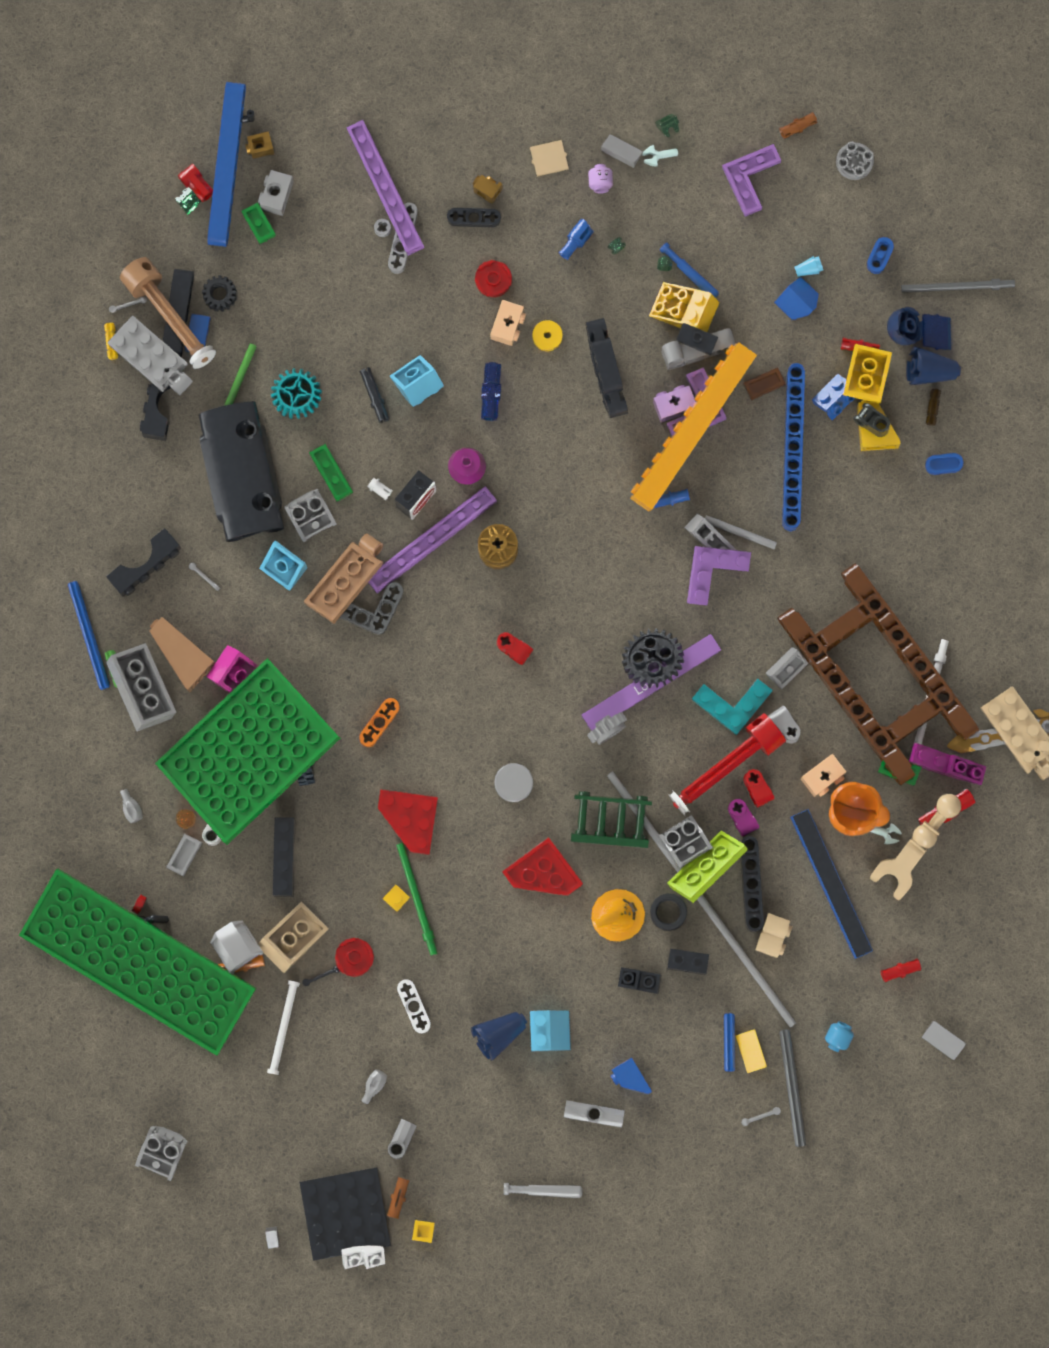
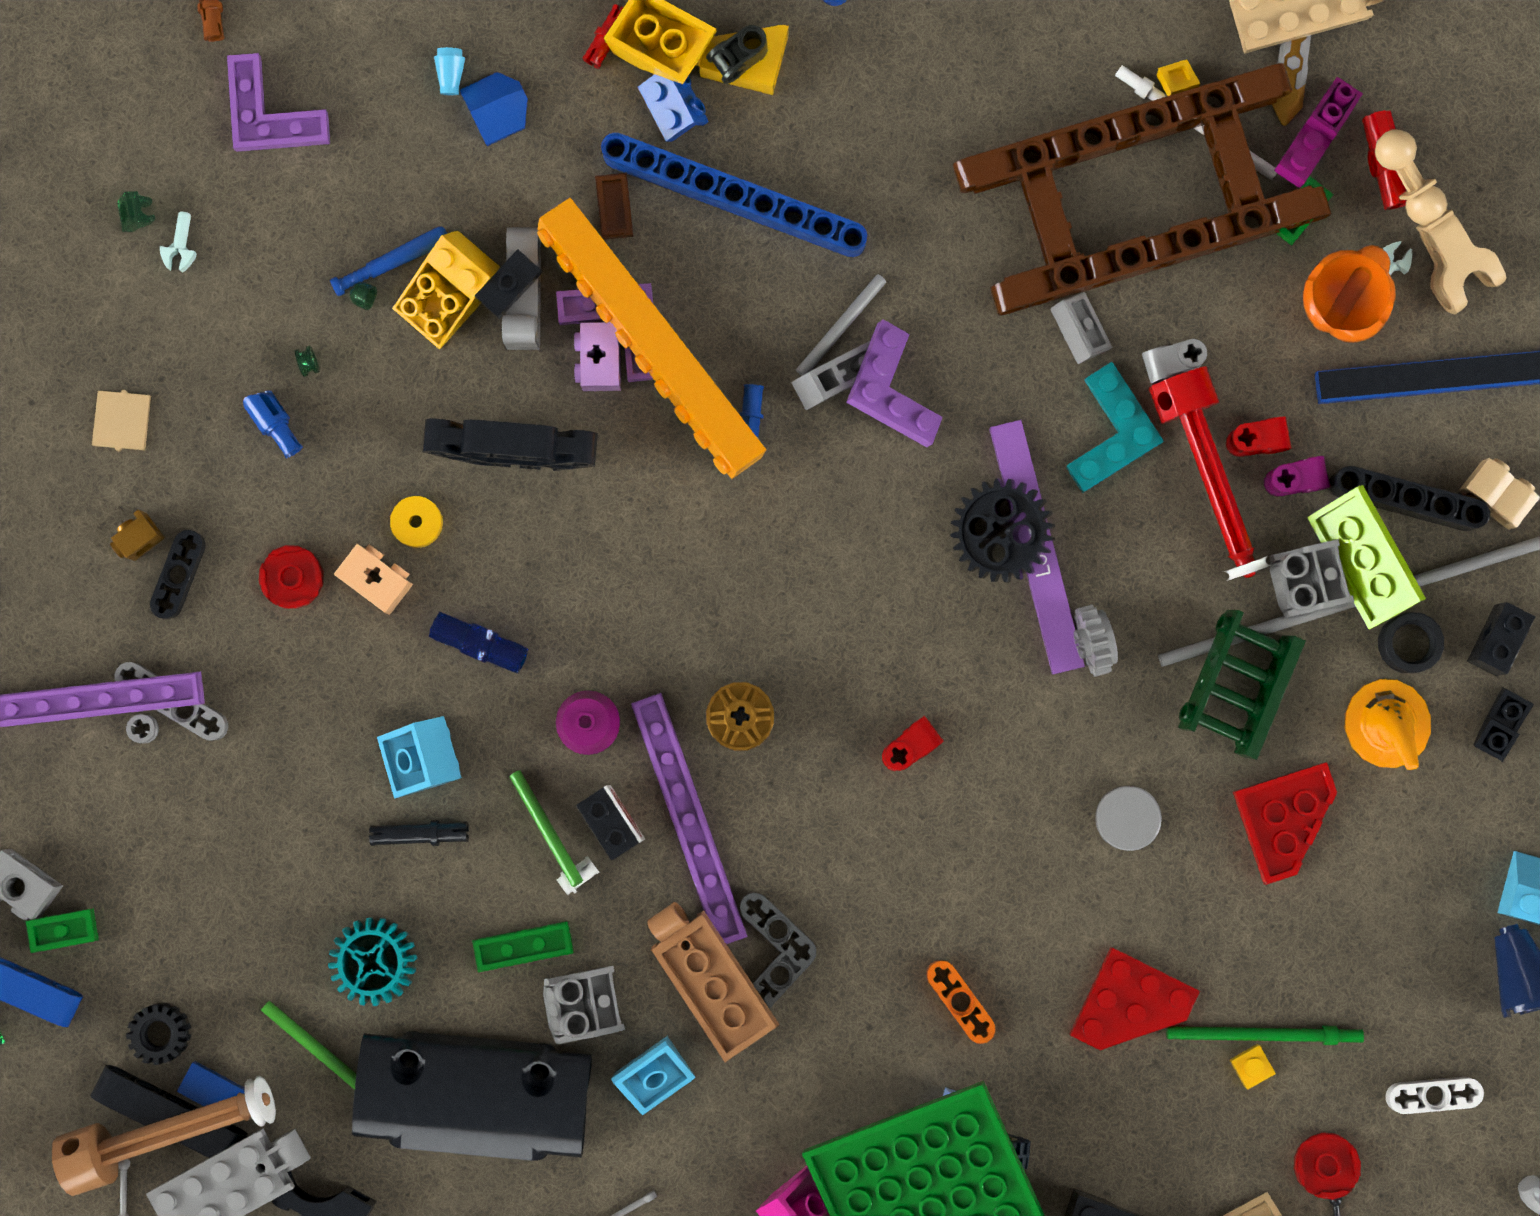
camera: 75 degrees left, 5 degrees up
lavender head [588,164,613,193] -> none
light grey slope [601,134,643,168] -> none
light nougat brick [801,754,846,797] -> none
none -> bright green bar [509,770,583,887]
none -> yellow plate [1156,59,1200,96]

